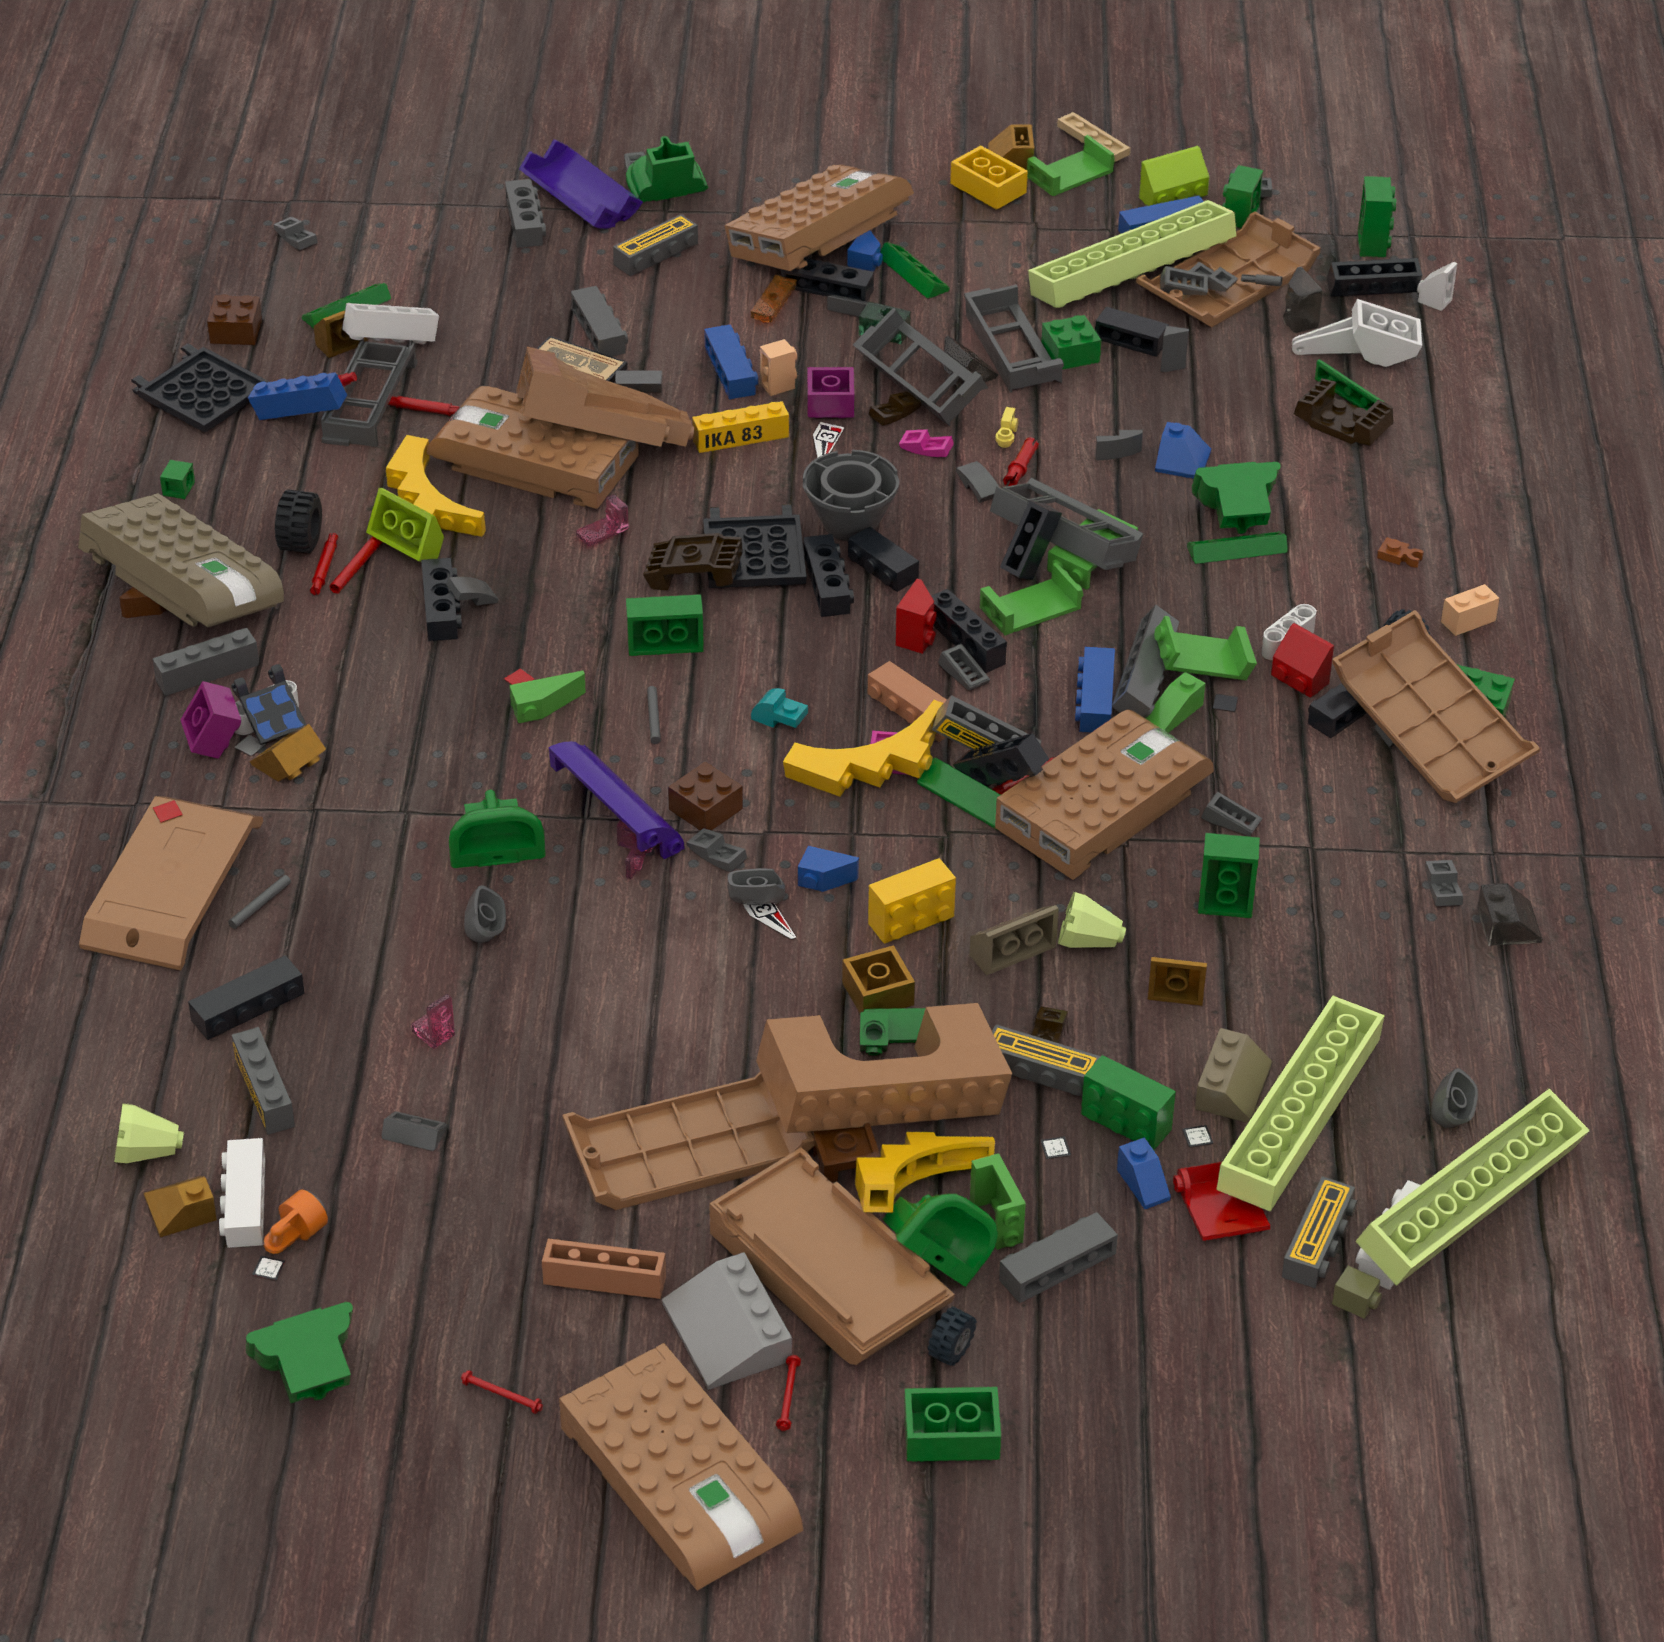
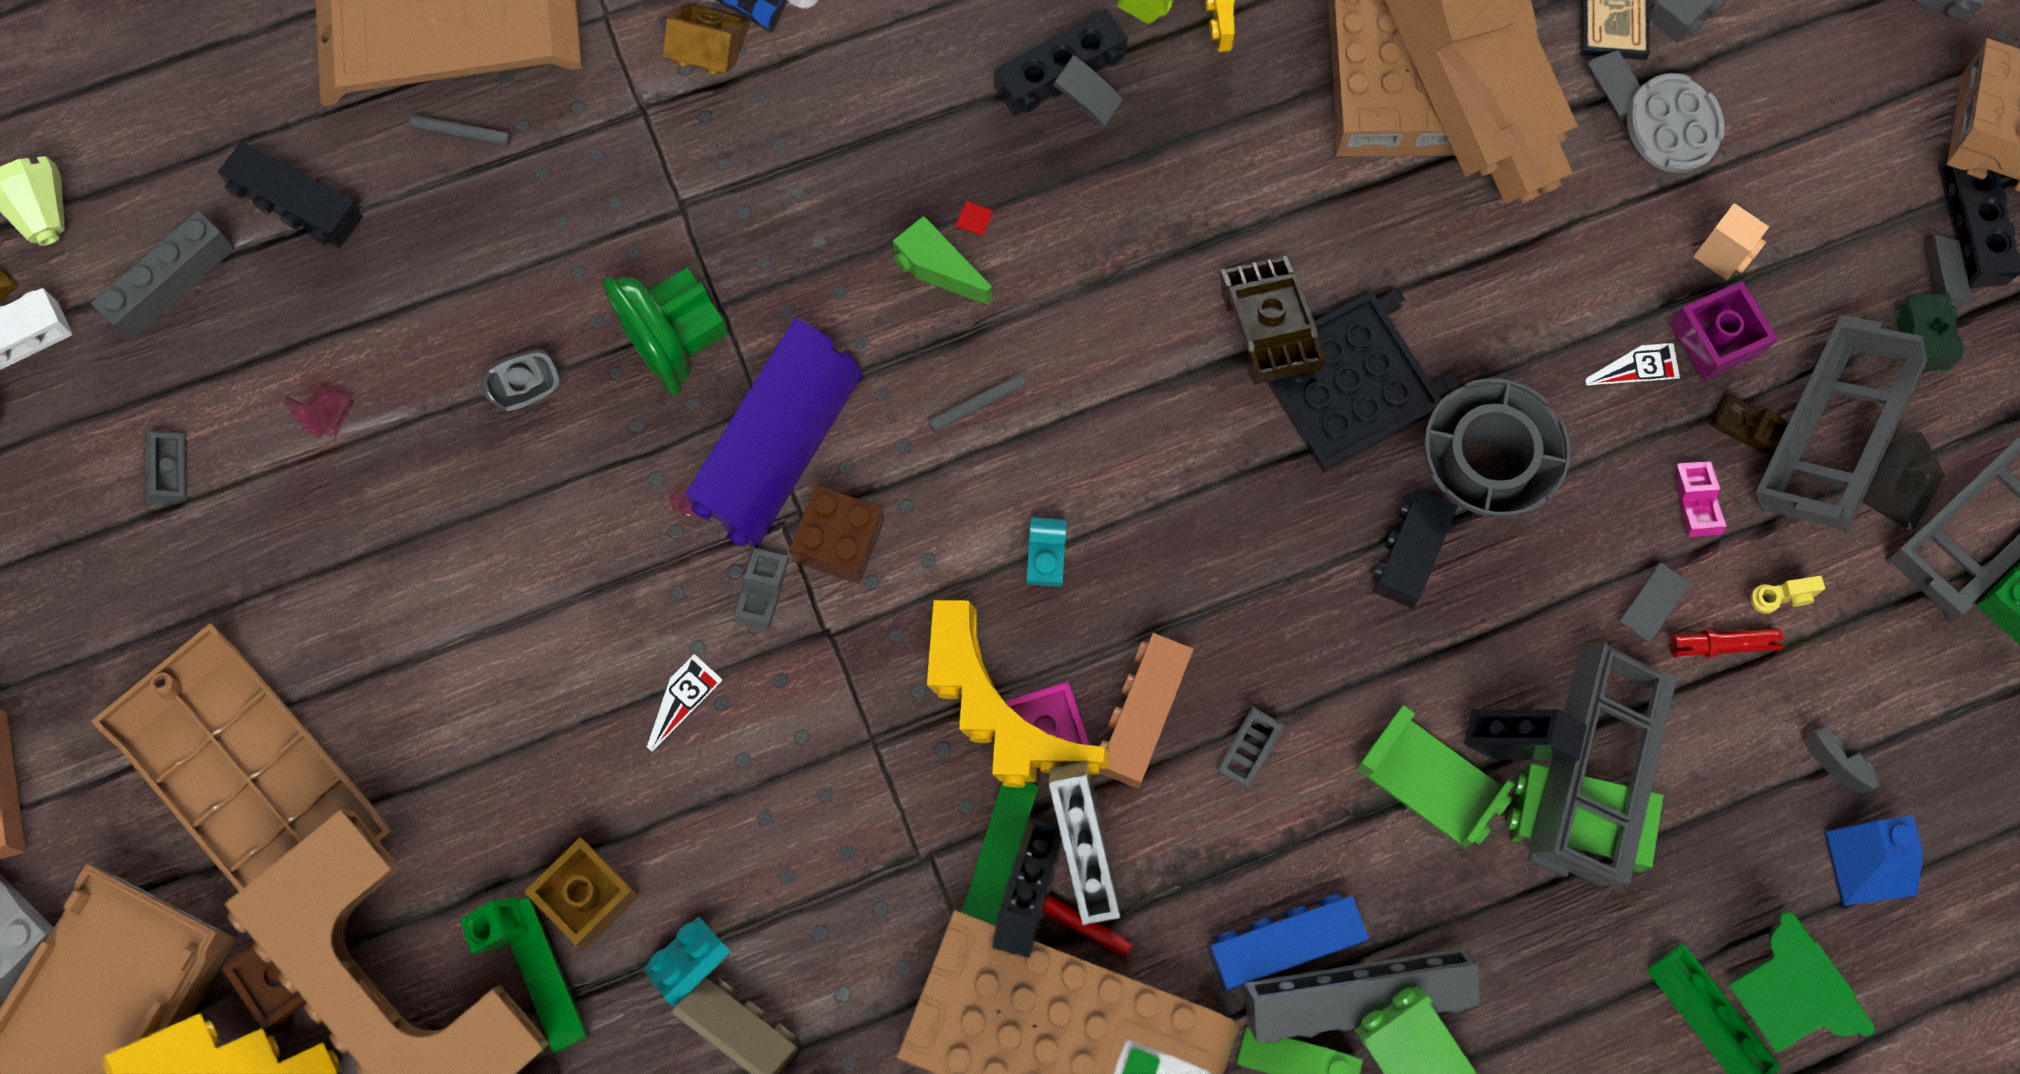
camera: 65 degrees right, 30 degrees up
clear pink bracket [576,494,629,546] -> none
green brick [626,595,704,656] -> none
yellow brick [692,401,789,453] -> none
blue brick [704,324,759,399] -> none
dark grey piece [727,868,785,905] -> none
clear orange tile [751,275,796,323] -> none
blue slope [798,846,859,892] -> none
black brick [804,534,854,617] -> none
yellow brick [868,858,956,944] -> none
red slope [895,579,936,654] -> none
black brick [931,589,1007,673] -> none
none -> teal plate [643,916,731,1007]
none -> light grey tile [1627,73,1725,173]

